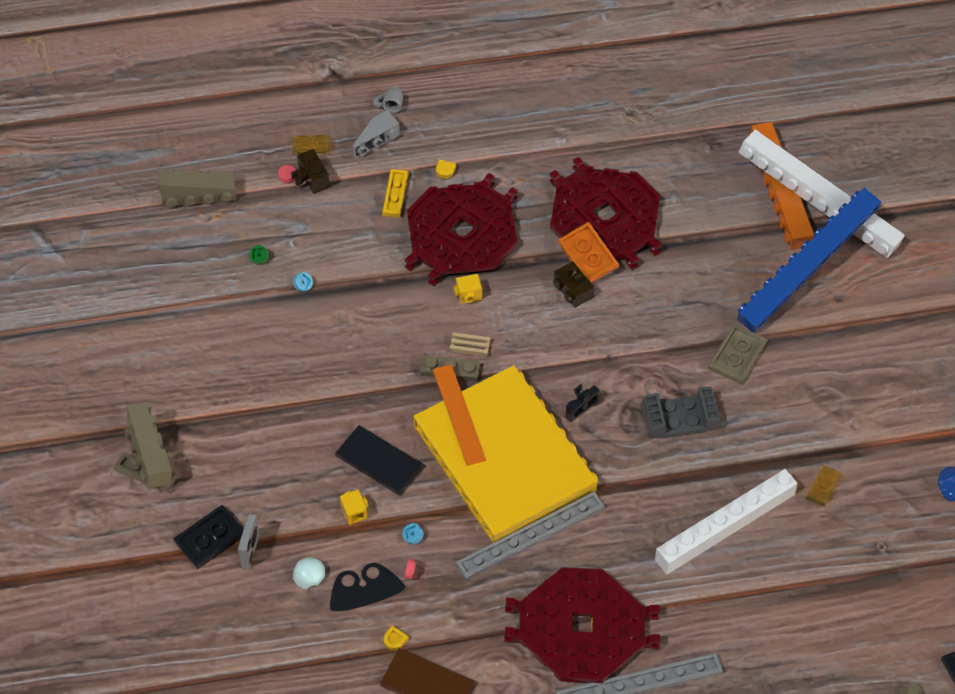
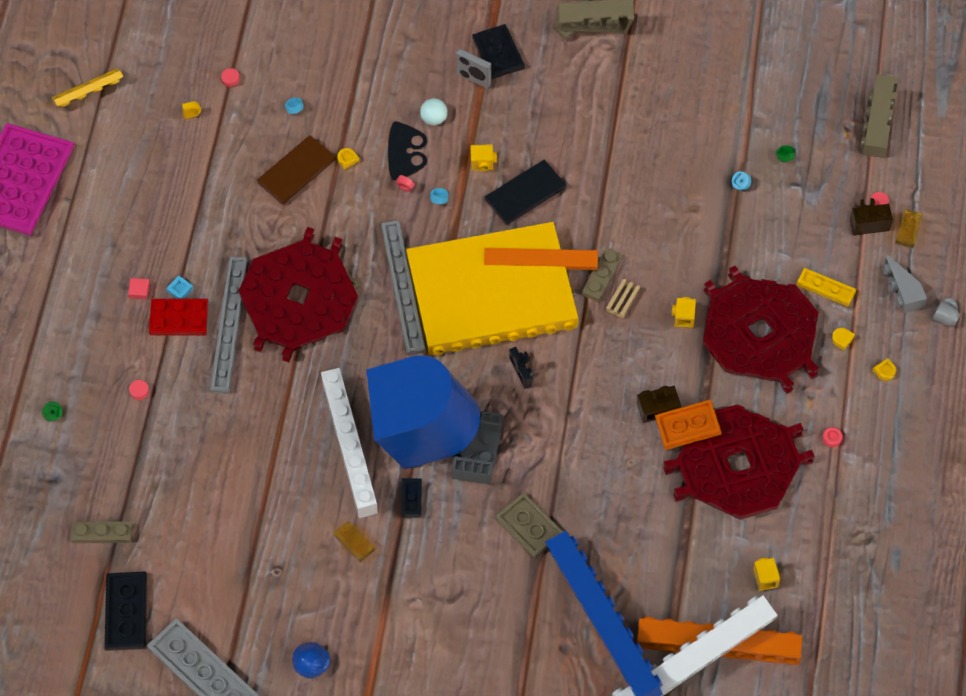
camera: 110 degrees right, 5 degrees up
none -> blue brick [366,355,480,469]
none -> black plate [401,478,422,518]
none -> yellow brick [753,557,780,591]
none -> coral tile [822,427,843,448]
none -> yellow tile [872,358,896,381]

